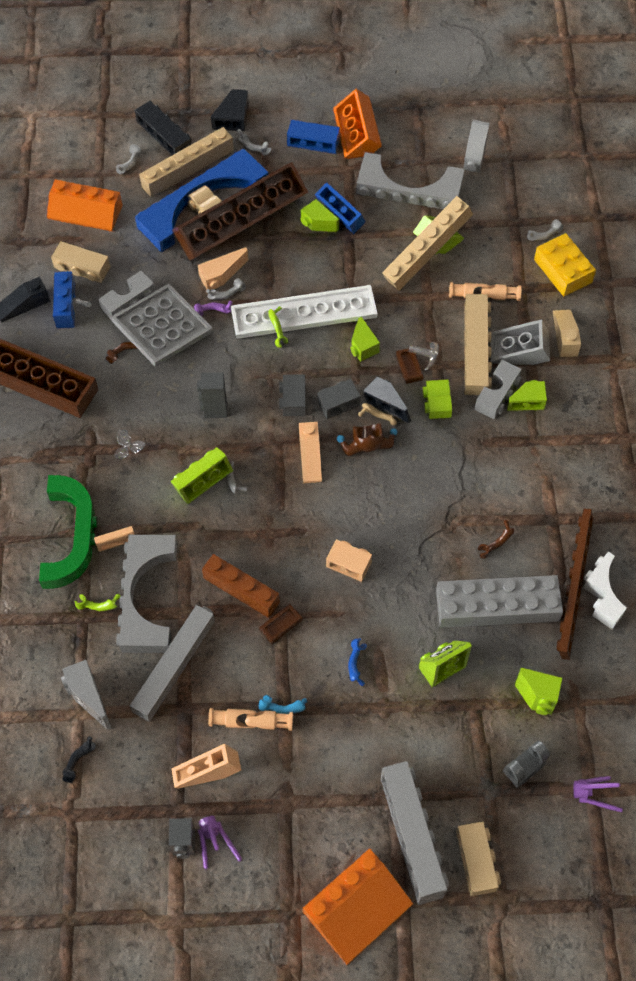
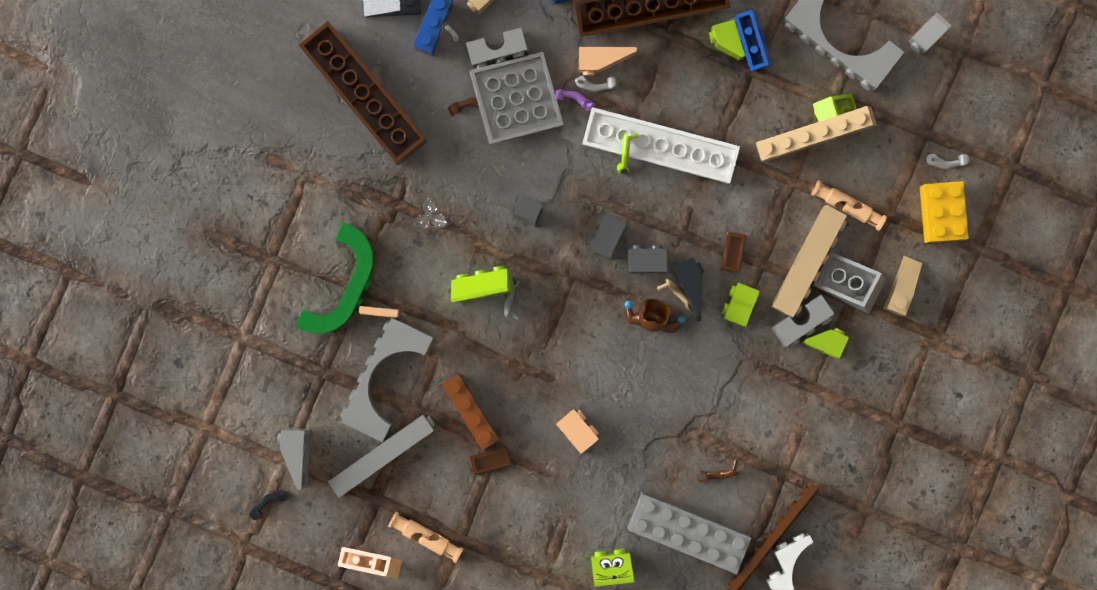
camera: 30 degrees right, 25 degrees up
lime piece [74,594,121,611] -> none
dark azure piece [258,695,307,714] -> none
light nougat slope [299,422,322,483] -> none
blue piece [348,638,367,686] -> none
lime slope [350,317,380,362] -> none
clear plant [408,342,439,371] -> none

